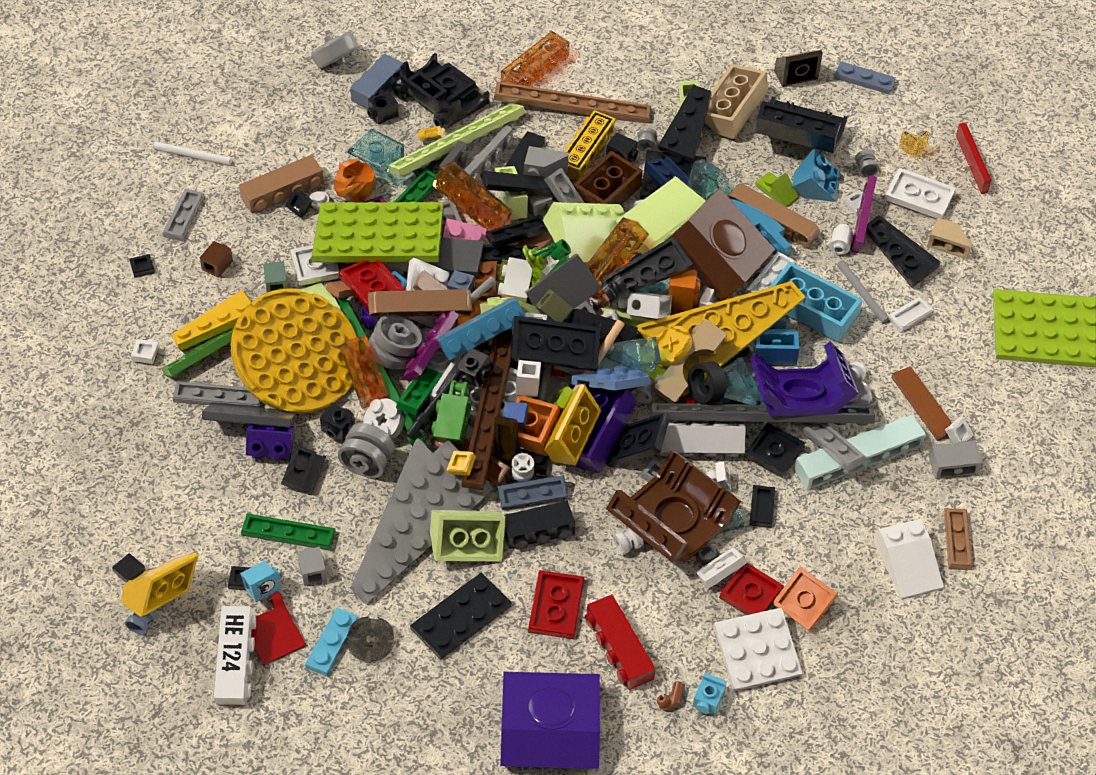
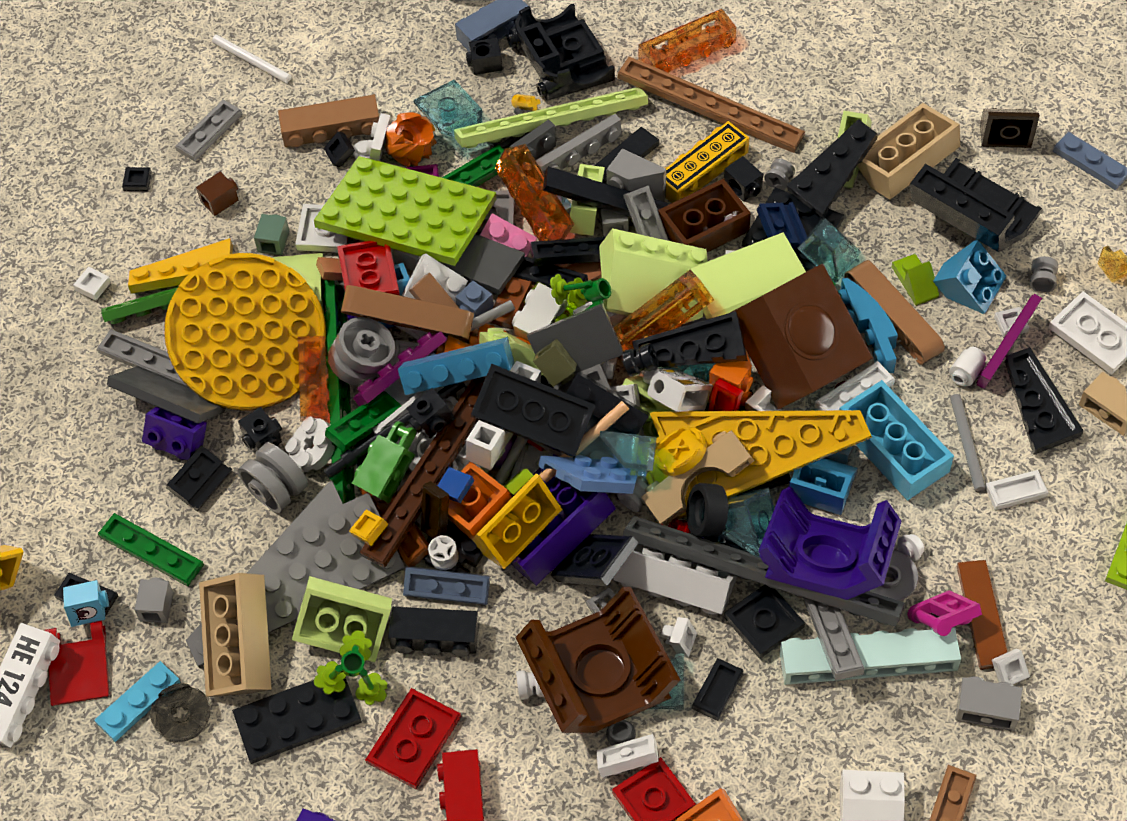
camera: 25 degrees right, 5 degrees up
none -> tan slope [199,573,272,697]
none -> lime plant [314,630,388,705]
none -> white plate [366,113,390,161]
none -> red tile [708,378,743,411]
none -> dark pink plate [907,590,982,636]

